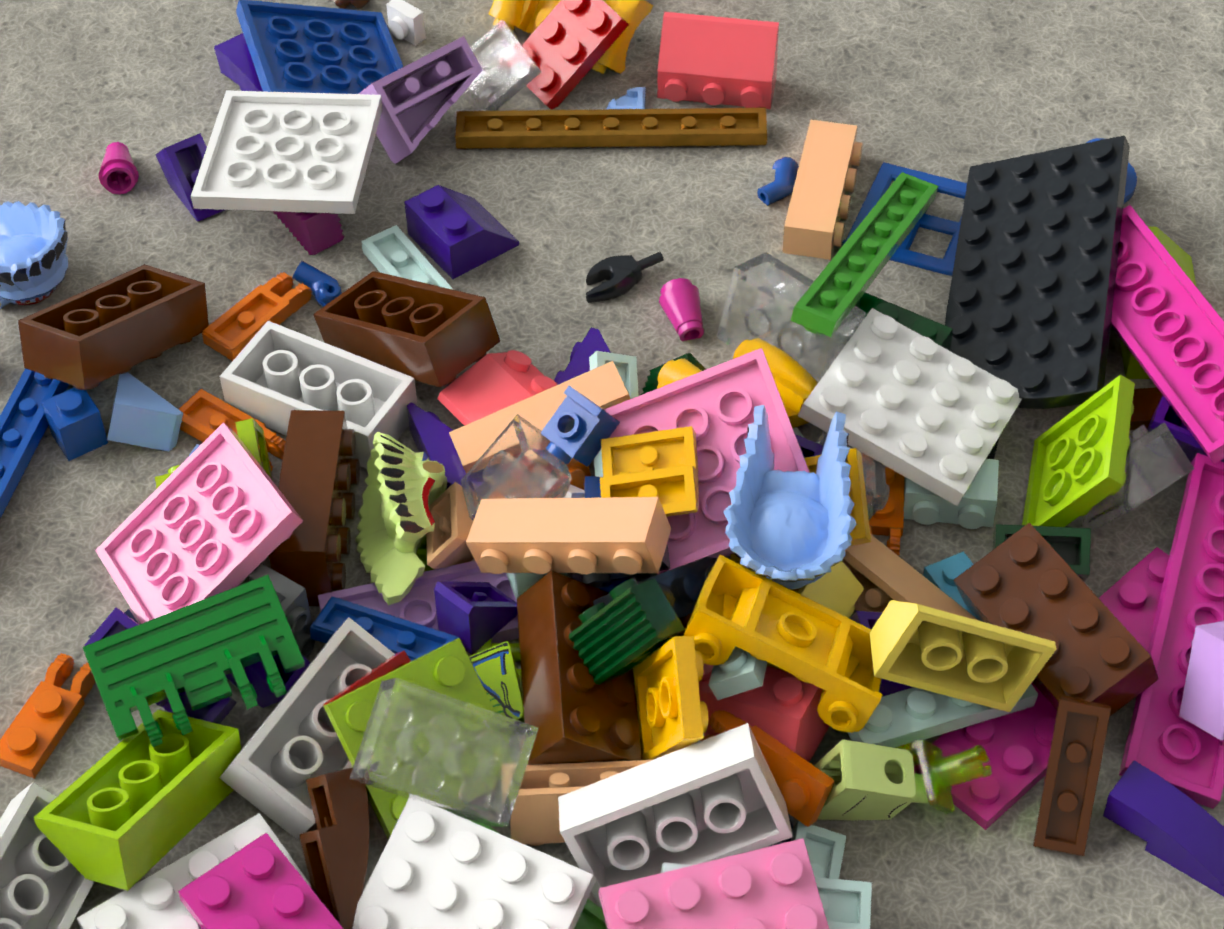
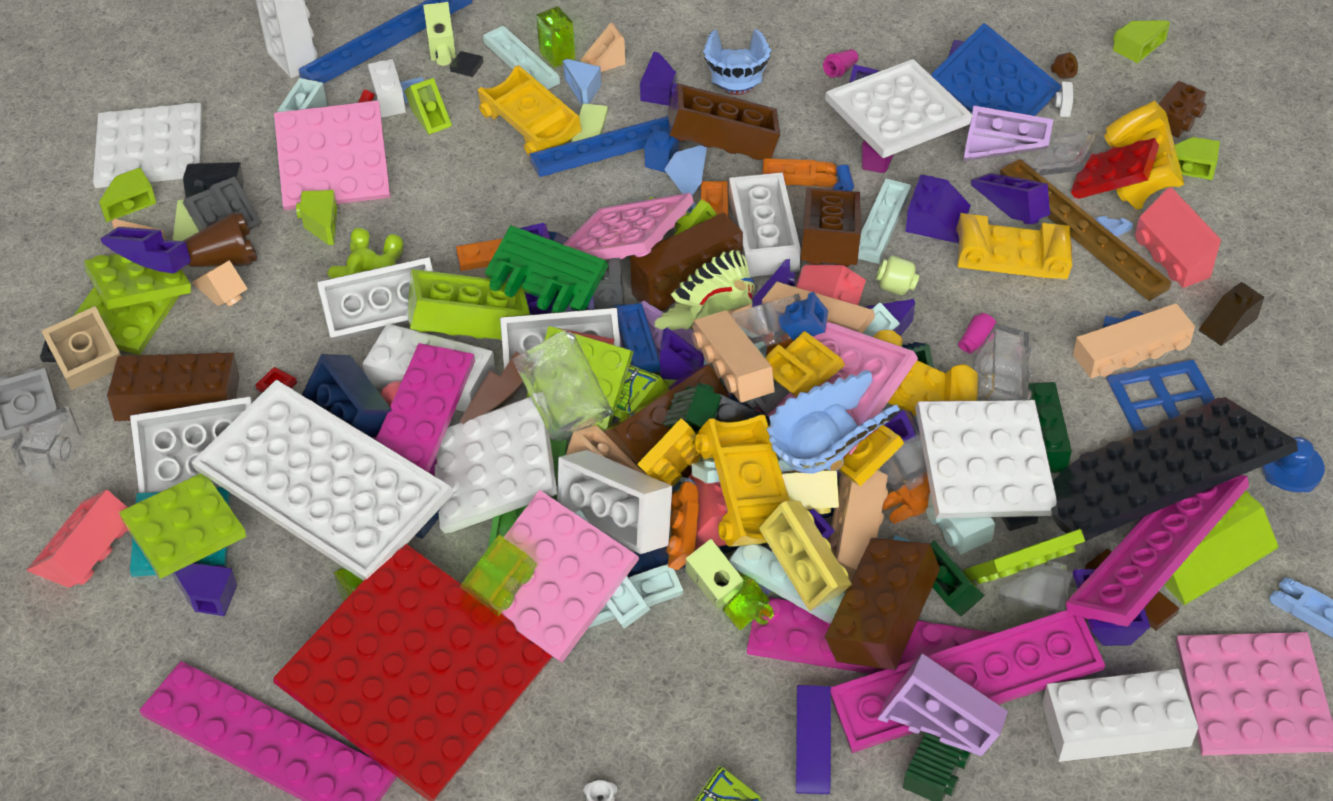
camera: 55 degrees right, 0 degrees up
black hand [586,251,664,303] -> none
bright green plate [790,172,939,337] -> none
reddish brown plate [1033,696,1111,856] -> none
none -> yellowish green head [875,255,919,296]
none -> yellow piece [956,213,1073,279]
none -> dark purple slope [971,173,1050,224]
none -> dark brown slope [1199,282,1264,346]

